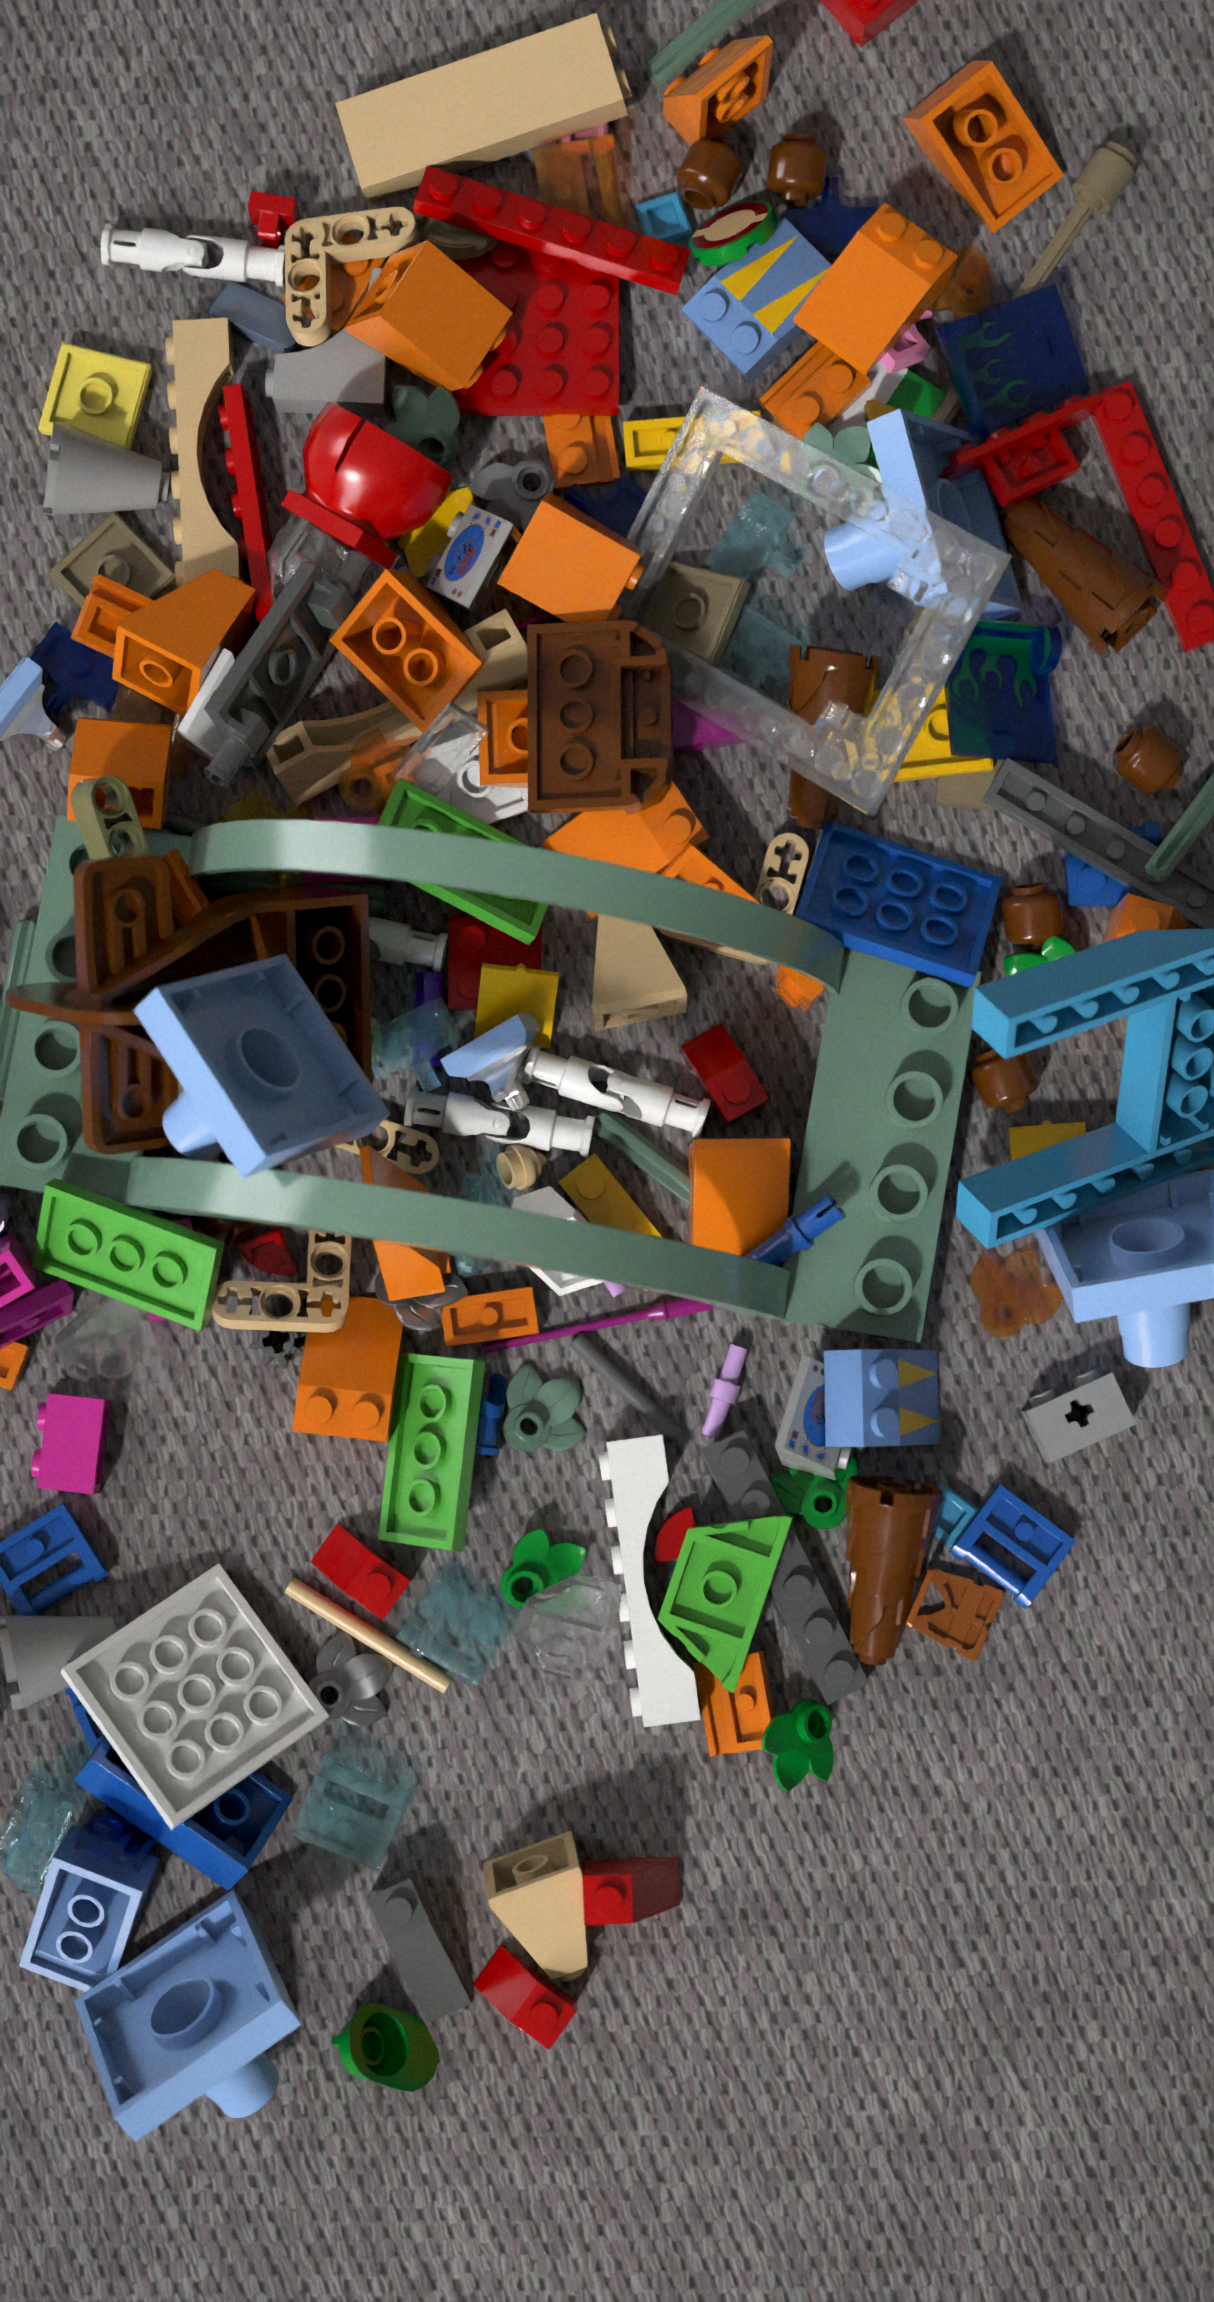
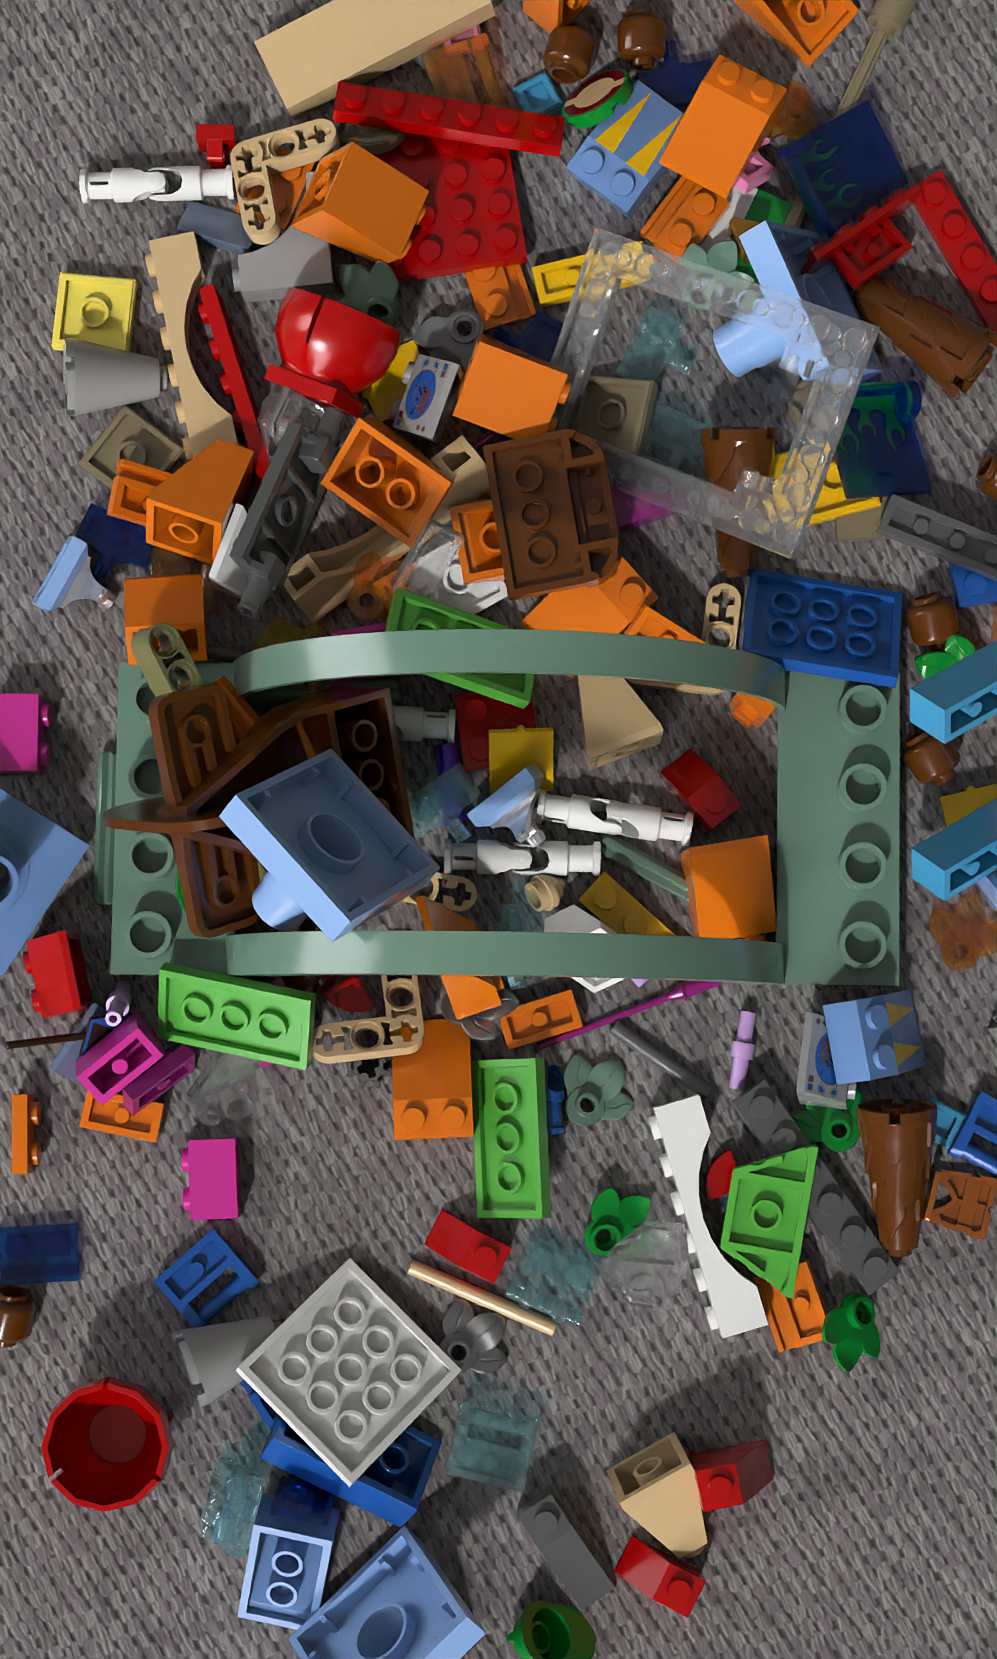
camera: 10 degrees left, 0 degrees up
blue pin [744,1193,846,1266] -> none

